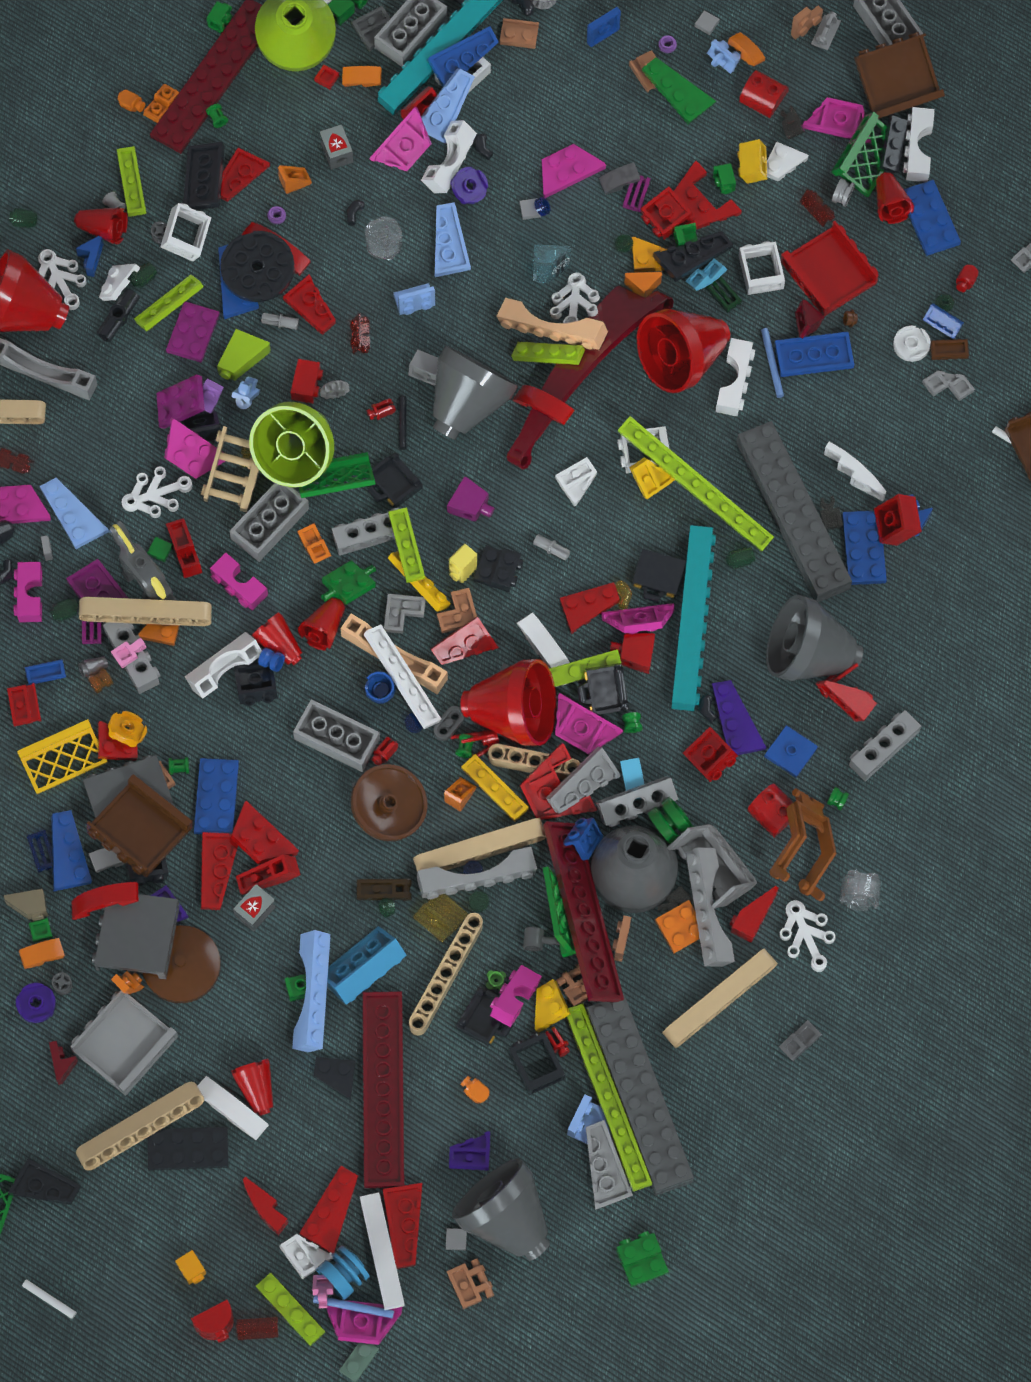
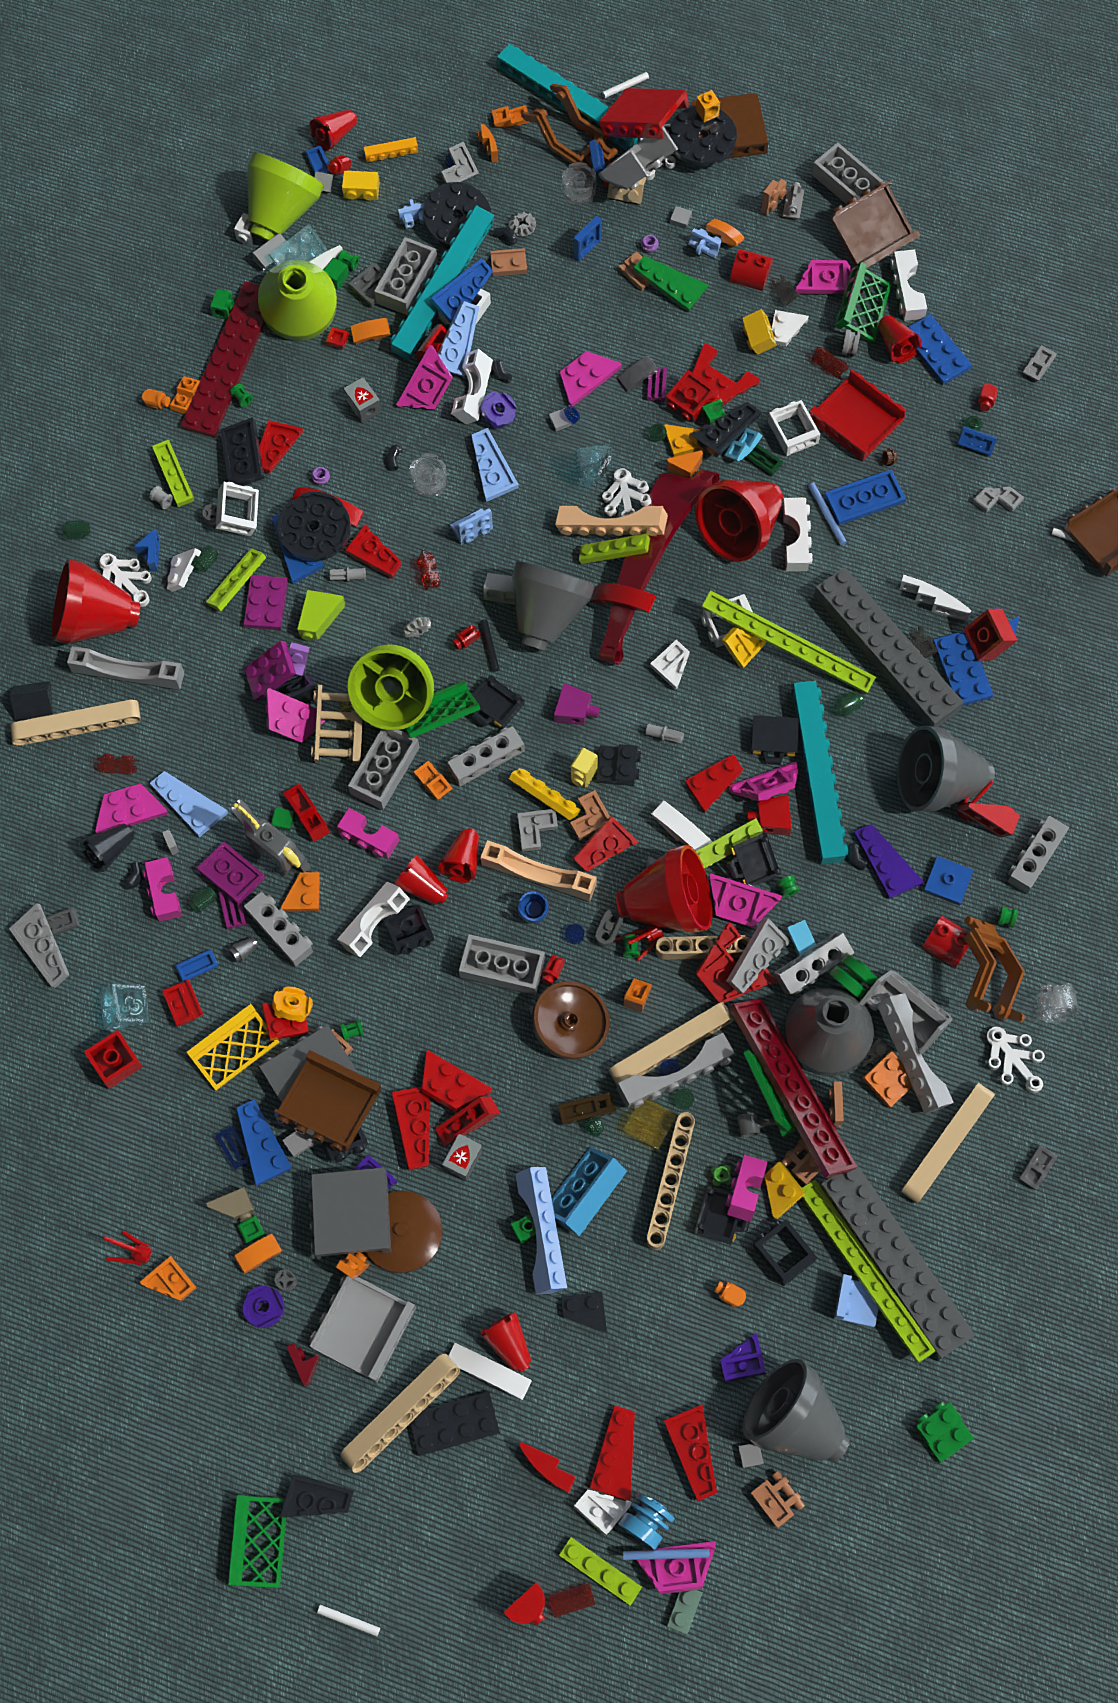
camera: 10 degrees left, 0 degrees up
red slope [72,882,139,920] -> none
red cone [74,207,128,244] -> none
tan beam [79,597,212,626] -> none
clear orange wheel [87,668,113,694] -> none
black piece [97,289,140,342] -> none
bright pink plate [111,638,147,669] -> none
white plant [122,466,192,518] -> none
light orange brick [175,1250,206,1285] -> none
blue plate [194,758,239,834] -> none
light blue hips [232,376,260,409] -> none
blue wheel [258,648,285,672] -> none
orange slope [278,165,312,194] -> none
red brick [291,359,323,404] -> none
bright pink plate [312,1275,334,1308] -> none
green plate [321,560,376,605] -> none
white tile [360,1192,405,1310] -> none
dark red plate [363,991,404,1188] -> none
white plate [364,625,441,729] -> none
lime plate [388,507,425,583] -> none
yellow plate [461,754,529,822] -> none
red arm [544,1026,570,1057] -> none
blue bracket [563,818,603,860] -> none
light grey wing [586,1120,633,1210] -> none
clear yellow arm [615,580,632,609] -> none
red plate [683,727,738,782] -> none
green brick [712,163,736,194] -> none
red slope [730,886,779,943] -> none
dark red slope [795,299,825,338] -> none
black plate [879,115,908,173] -> none
white tile [893,325,931,362] -> none
reddish brown tile [930,339,969,360] -> none

